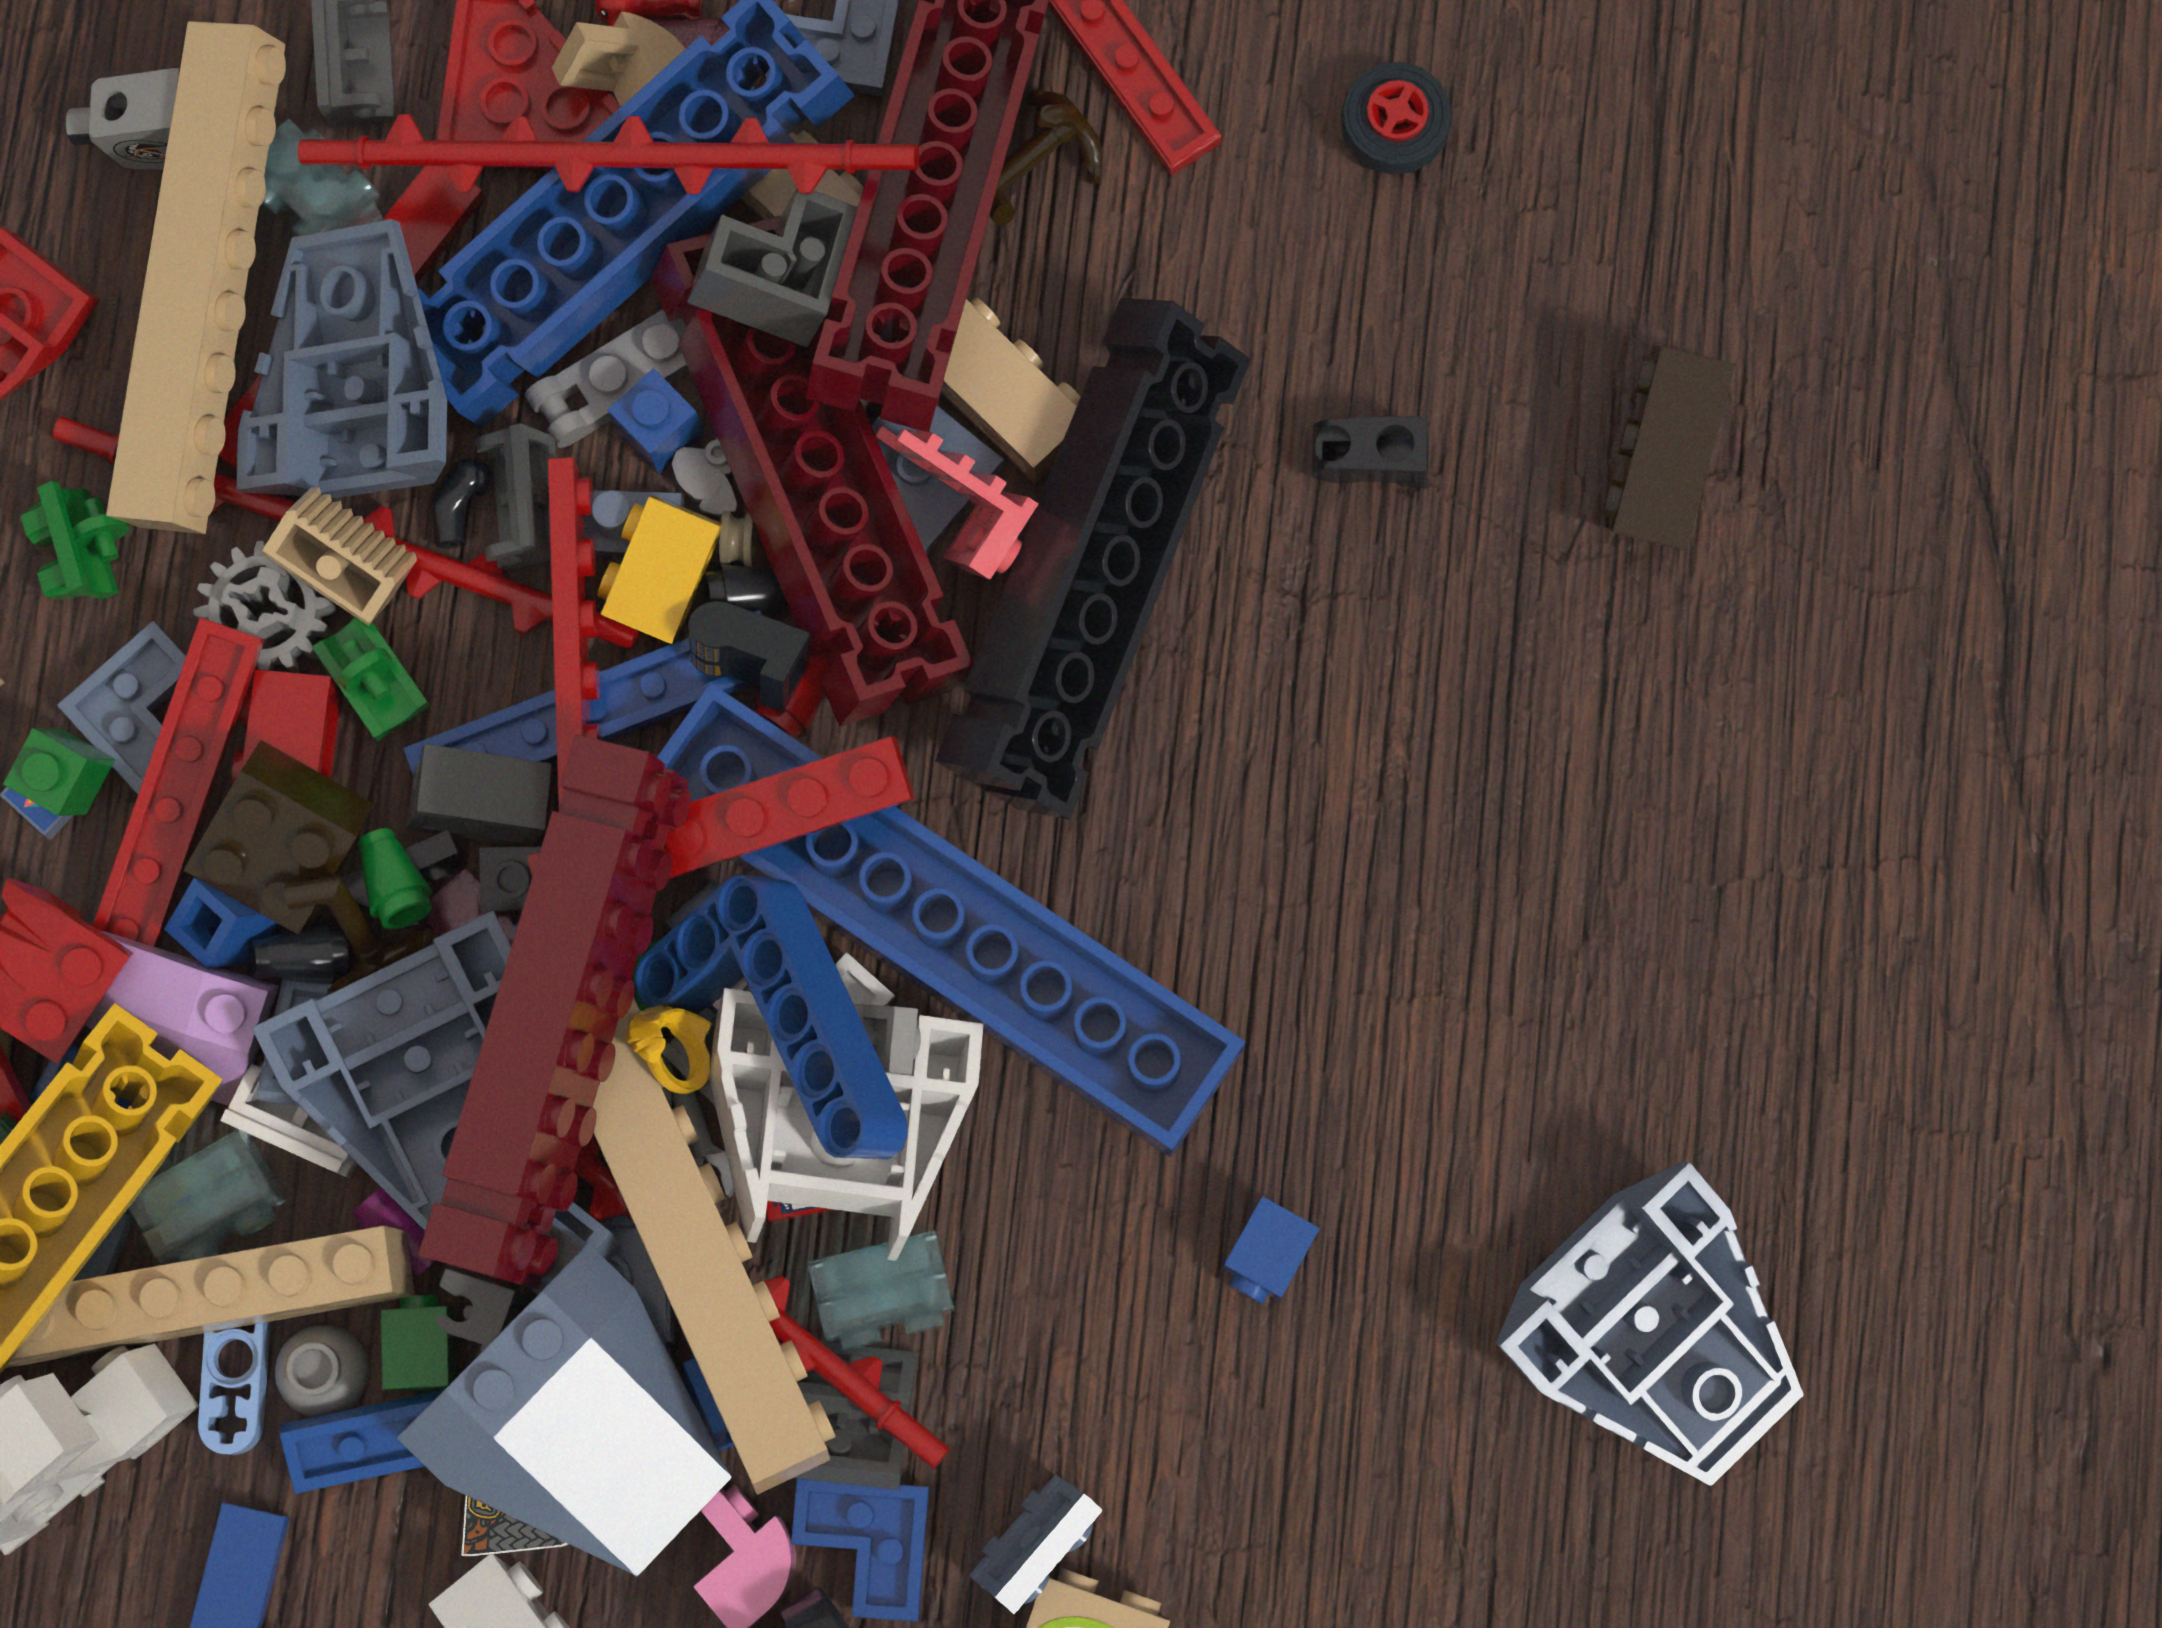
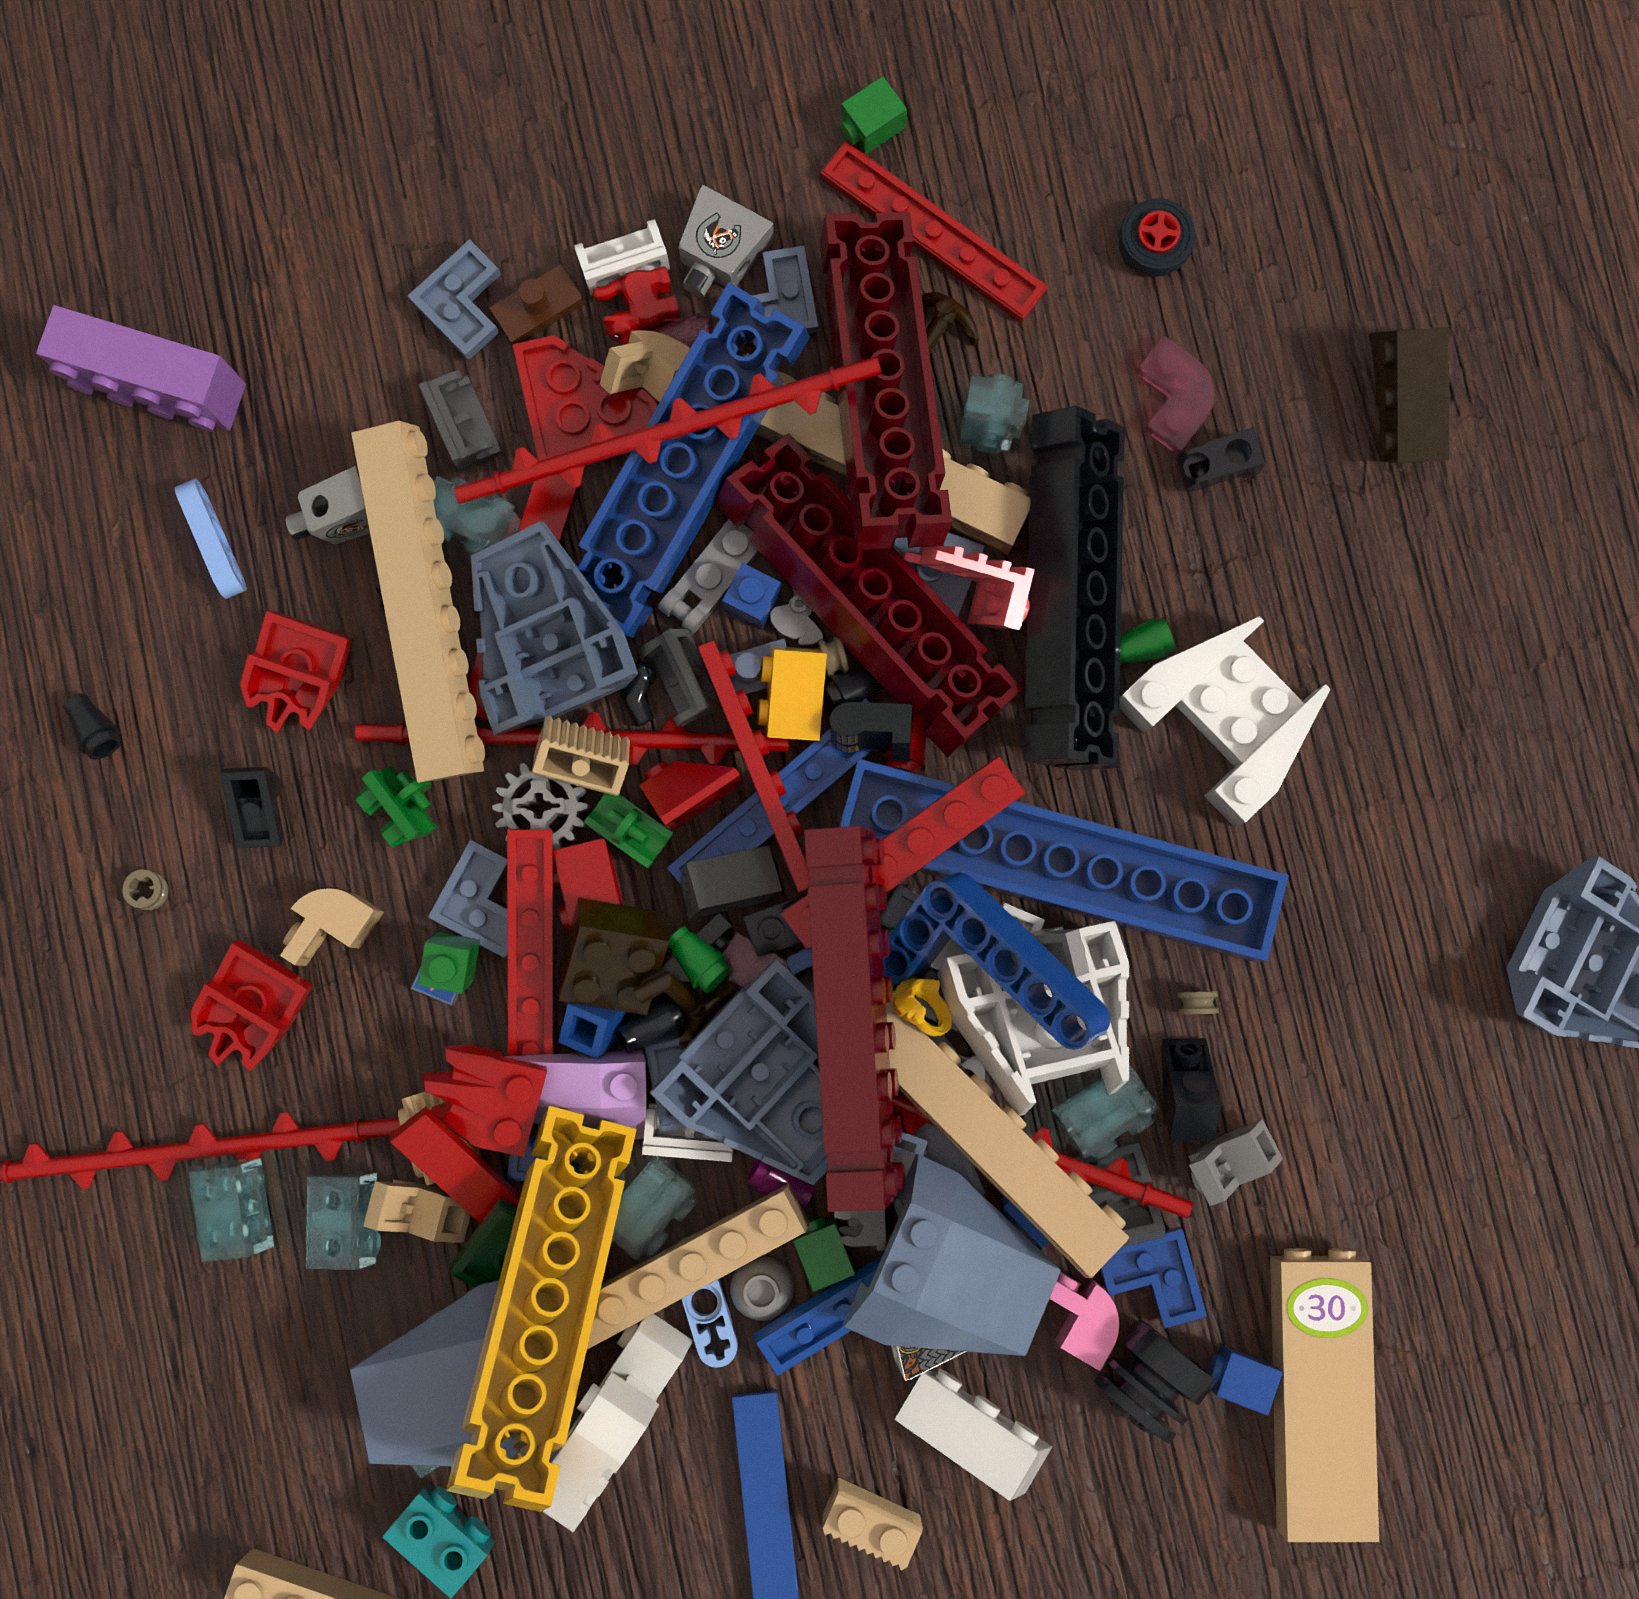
camera: 25 degrees left, 5 degrees up
dark grey brick [687,188,858,347] -> none
sand blue plate [969,1474,1102,1614] -> none
blue brick [1222,1196,1320,1304] -> none
none -> red slope [639,761,743,832]
none -> clear light blue brick [958,374,1029,454]
none -> white wedge [1119,616,1330,827]
none -> green cone [1120,617,1176,665]
none -> clear pink plate [1136,335,1215,455]
none -> black slope [1162,1038,1222,1141]
none -> dark tan bush [1177,991,1219,1015]
none -> light grey brick [1188,1119,1283,1206]

